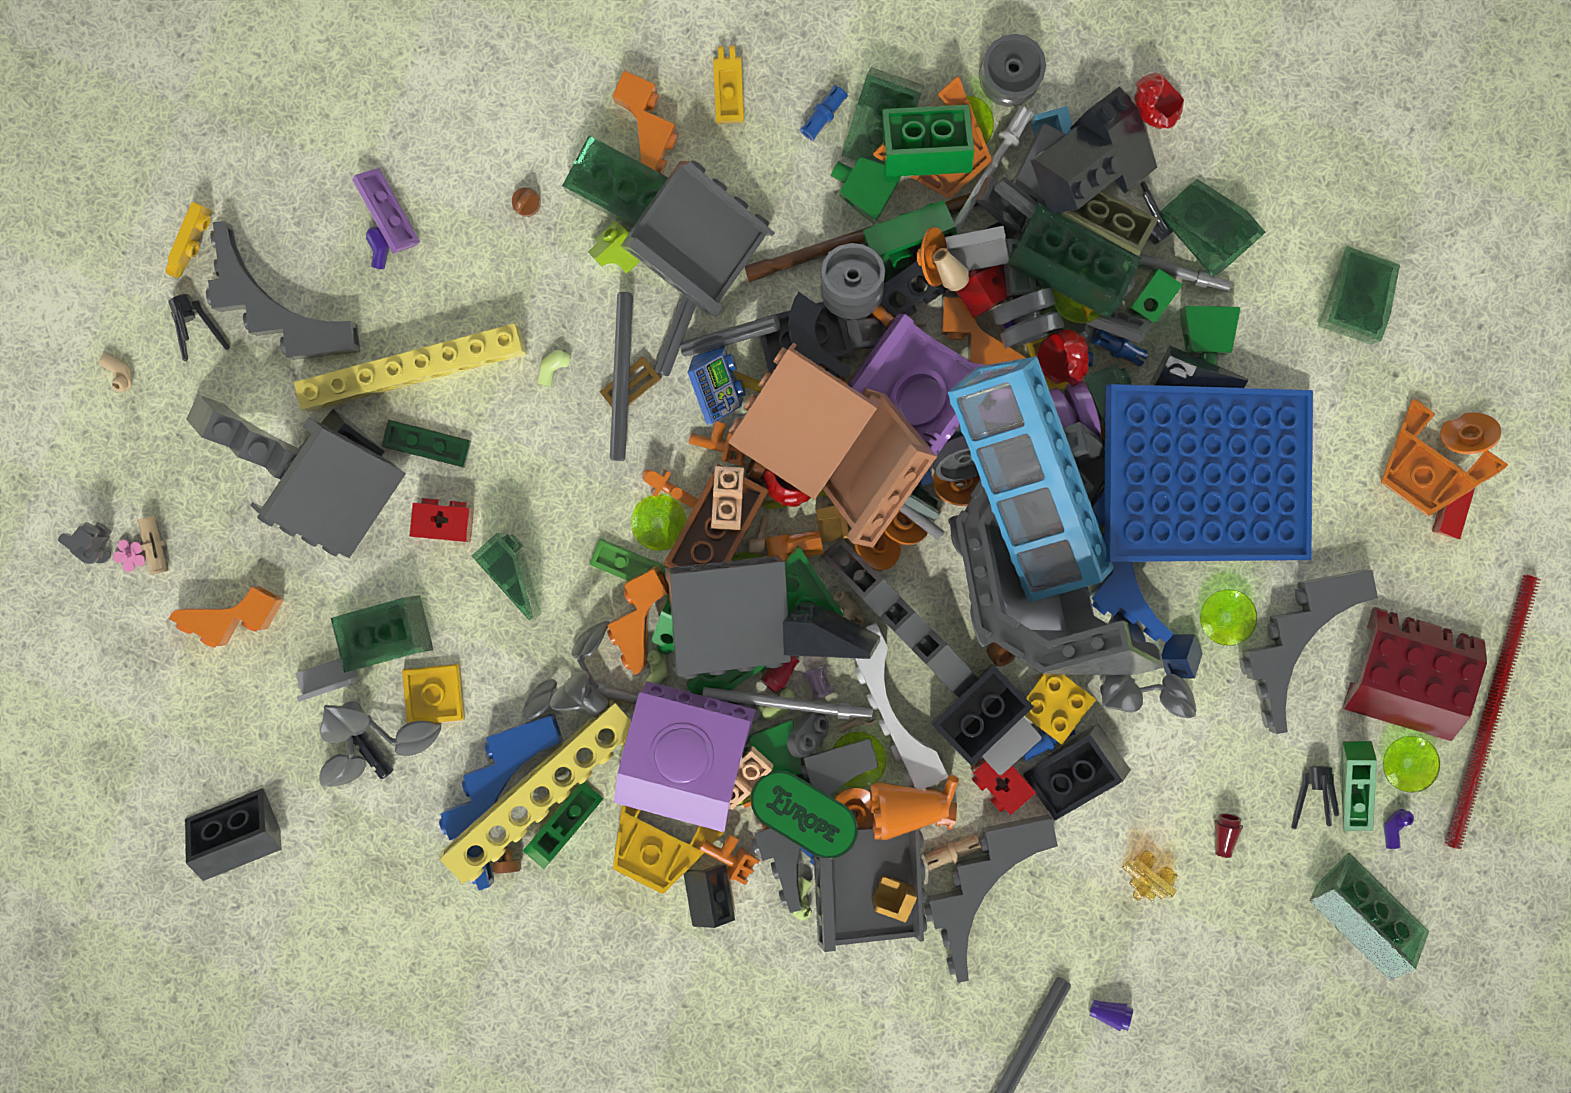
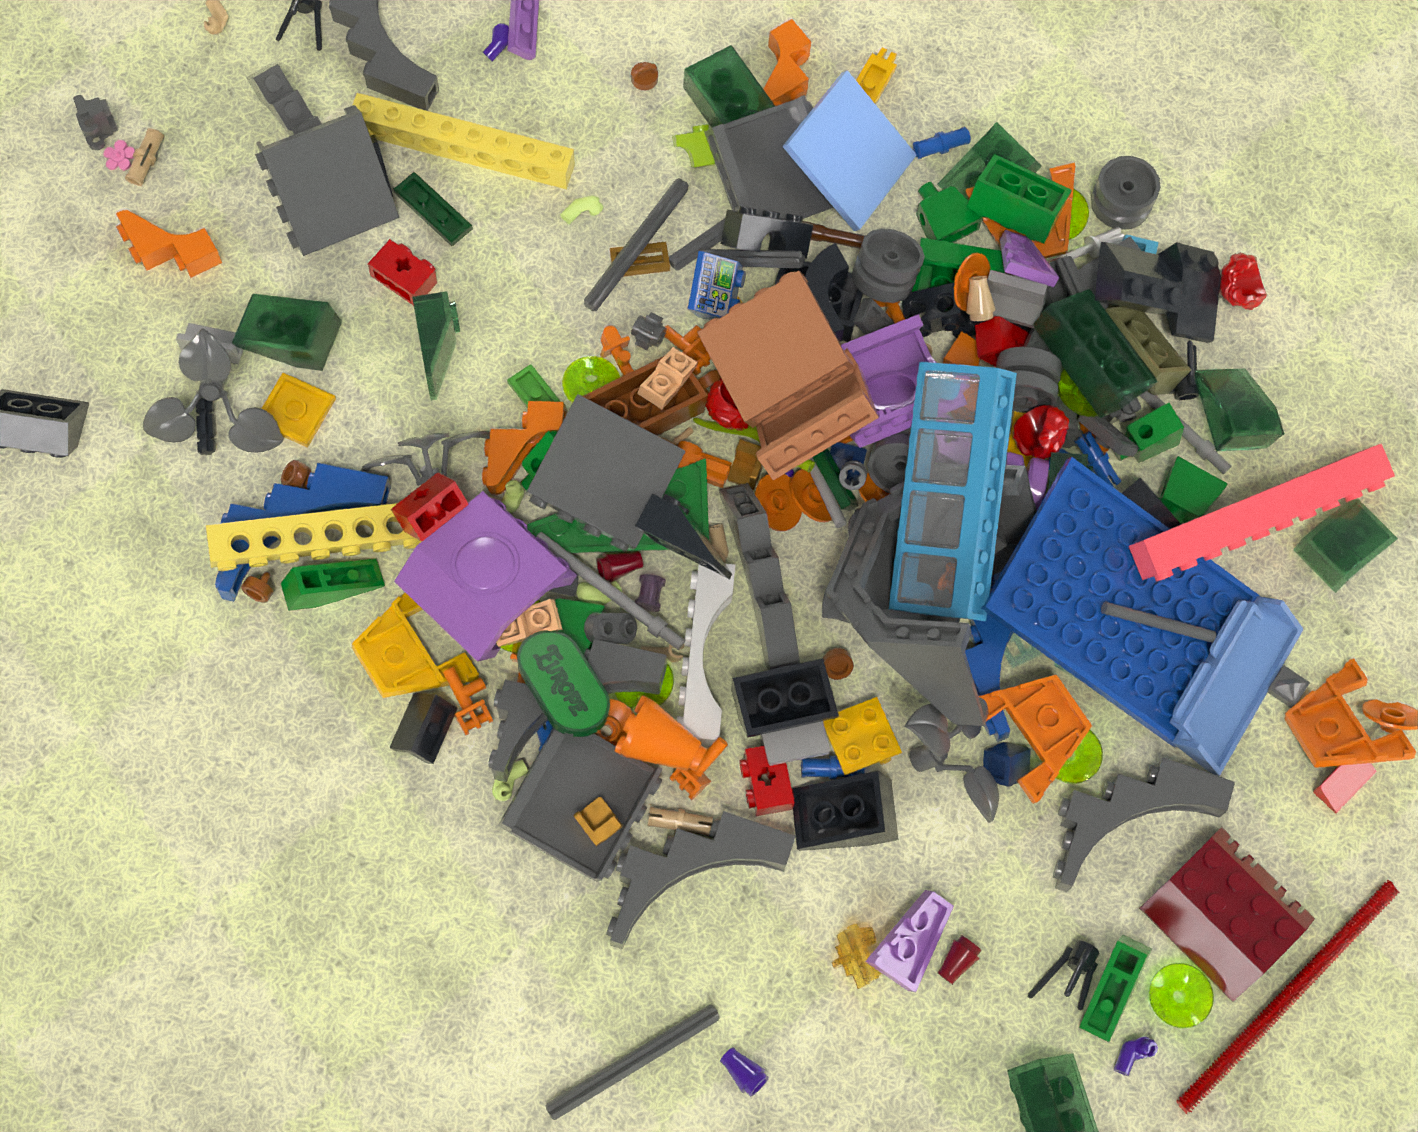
camera: 25 degrees right, 20 degrees down
none -> dark orange tile [281,460,312,490]
none -> red brick [391,472,469,542]
none -> dark grey gear [631,312,667,350]
none -> black arch [721,206,813,259]
none -> light blue tile [782,70,916,231]
none -> dark grey bush [839,460,867,490]
none -> medium lavender wing [865,890,954,993]
none -> orange wing [978,674,1092,804]
none -> medium lavender wing [1000,230,1059,287]
none -> dark grey bar [1101,602,1216,643]
none -> coral brick [1129,443,1395,582]
none -> medium blue slope [1170,596,1303,776]
none -> dark grey tile [1267,665,1310,708]

